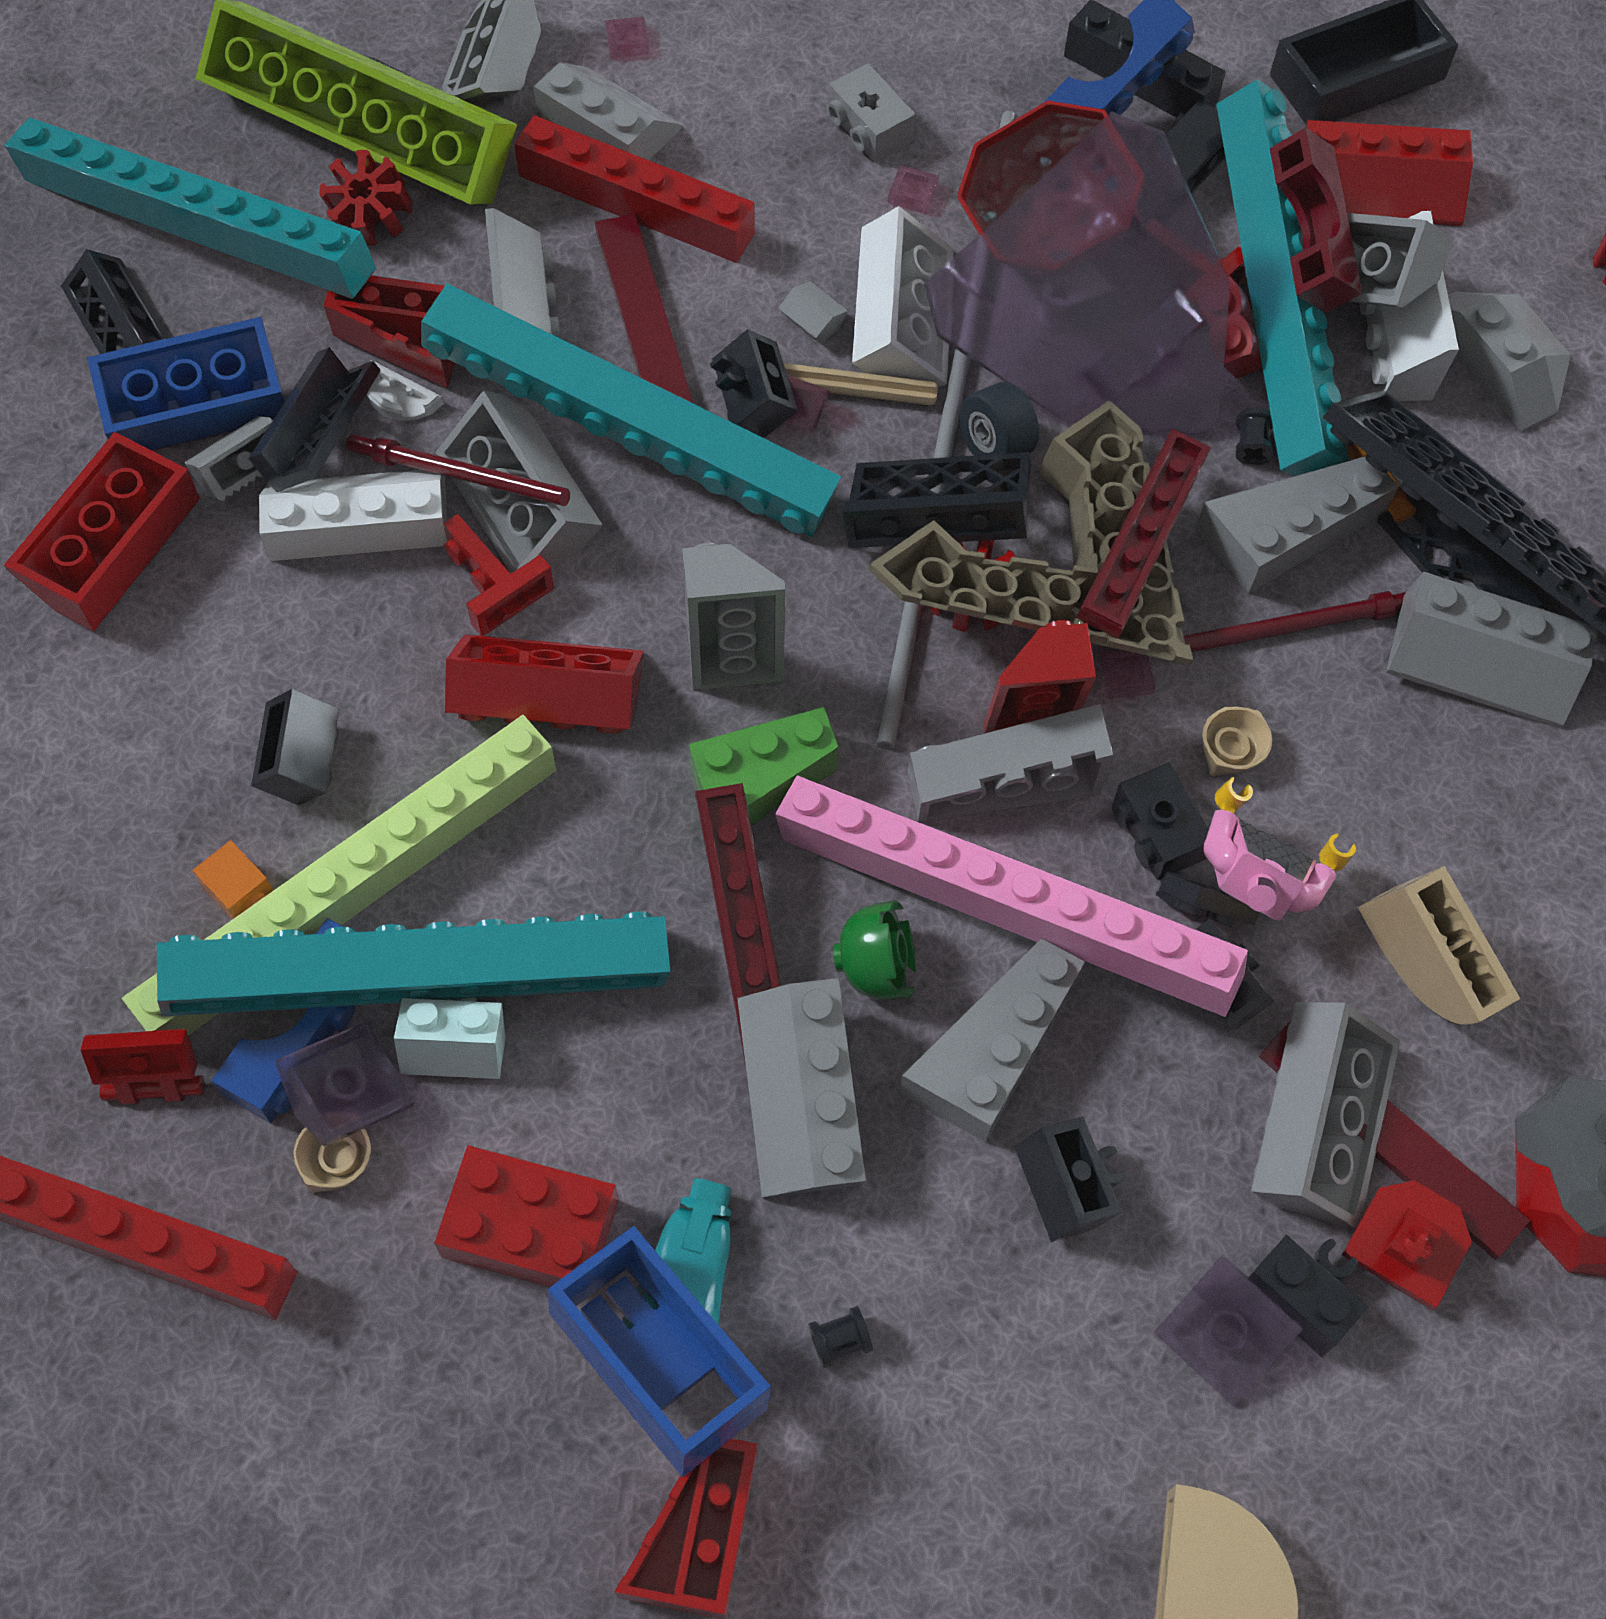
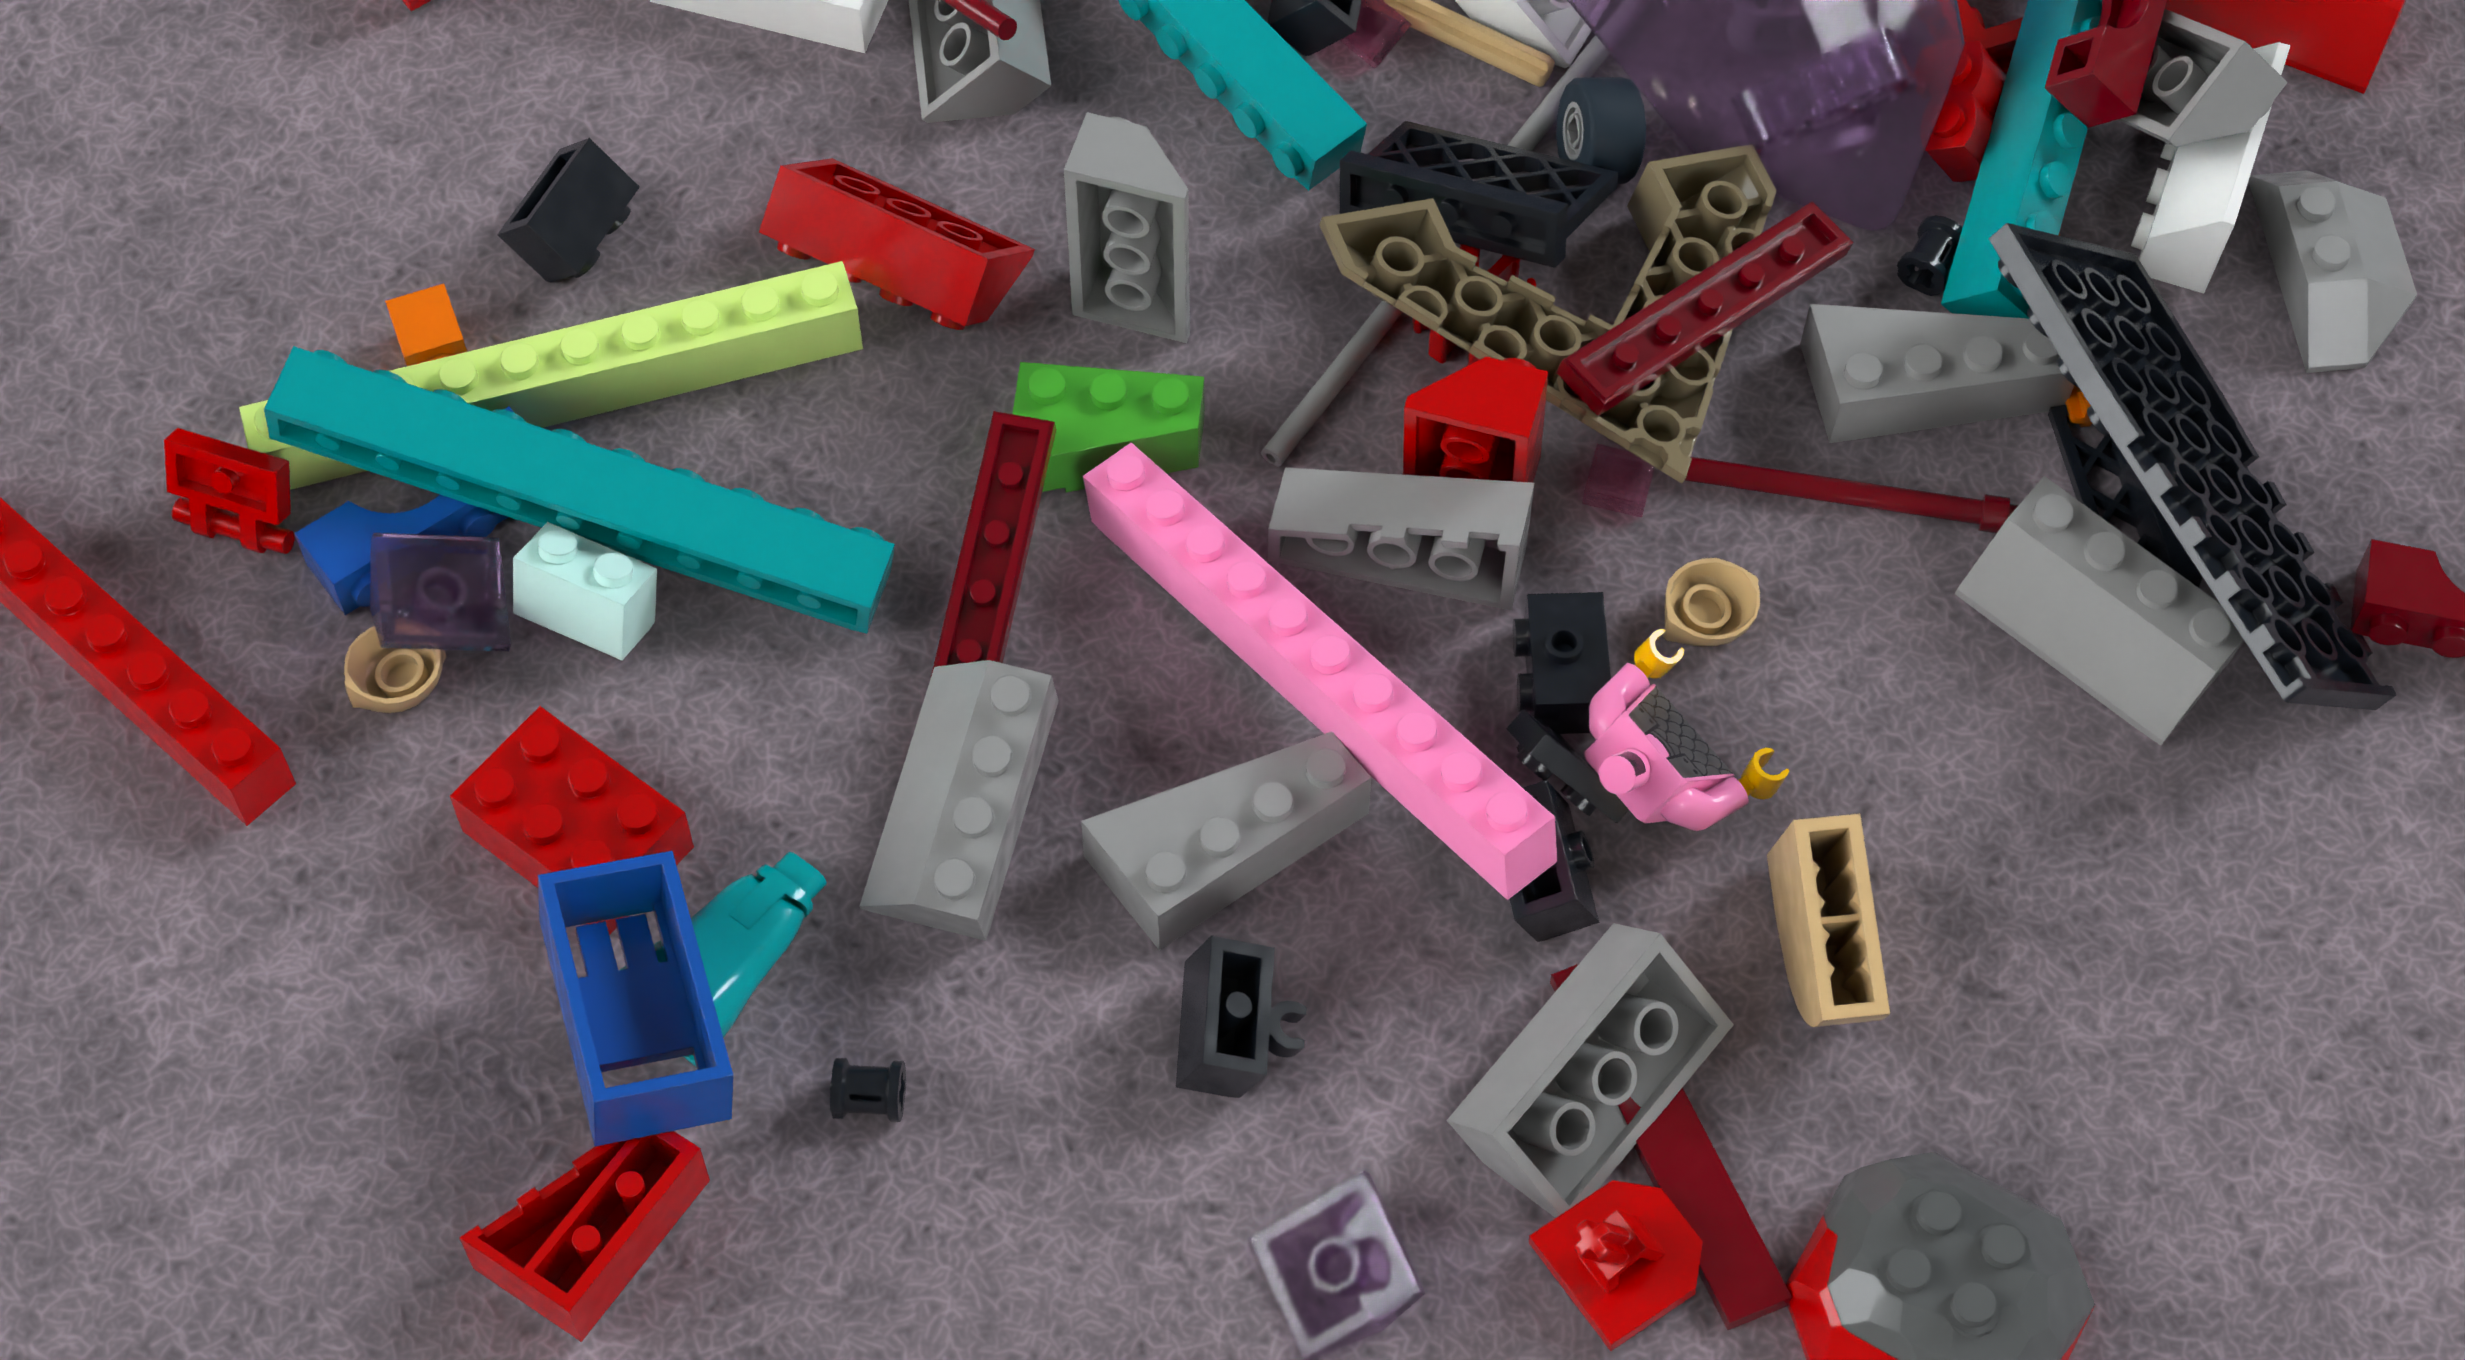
camera: 25 degrees right, 5 degrees down
red bracket [443,514,554,636] -> none
green cylinder [833,900,916,1000] -> none
black brick [1242,1234,1369,1357] -> none

